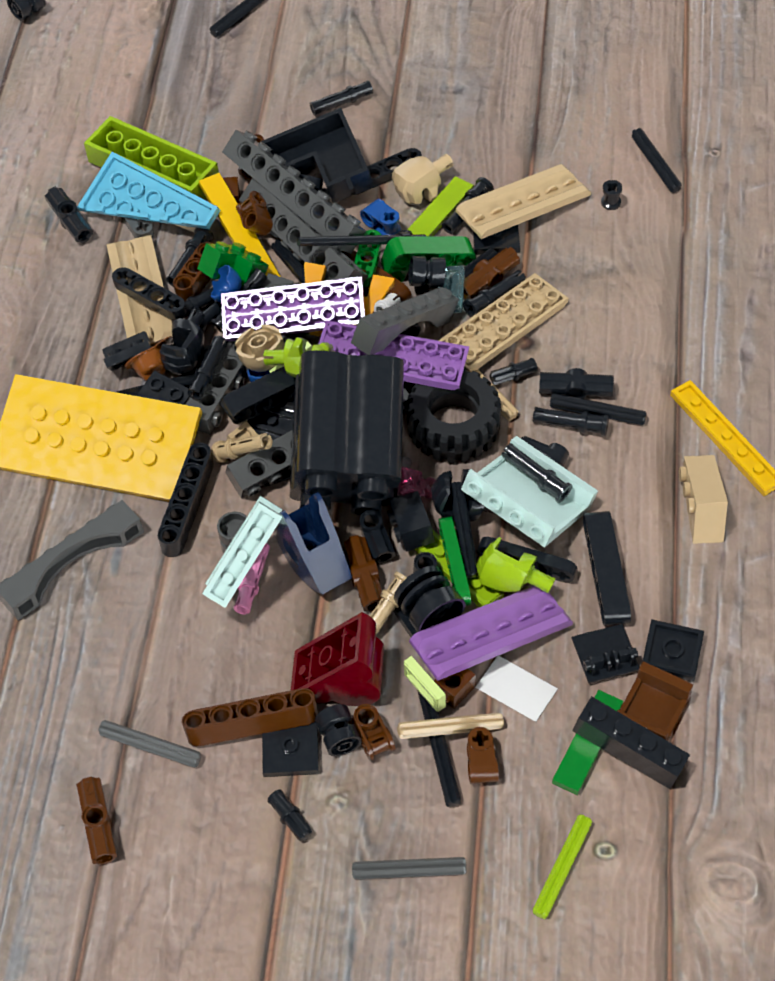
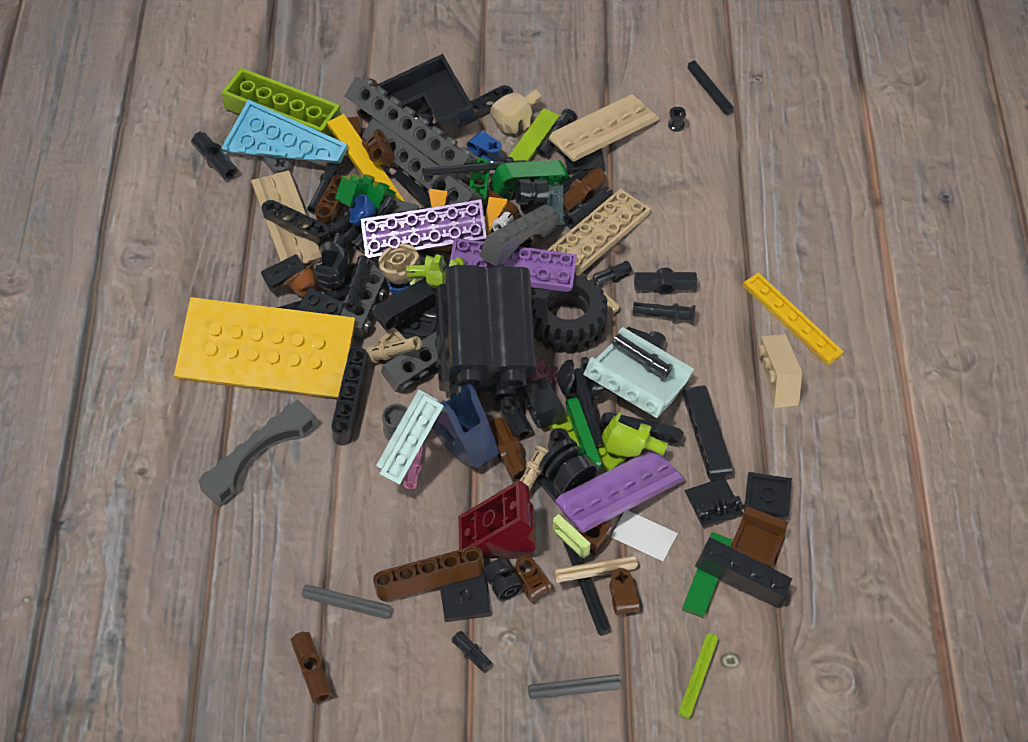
camera: 10 degrees left, 0 degrees up
black pin [309,80,373,116] -> none
black axle [550,393,647,425] -> none

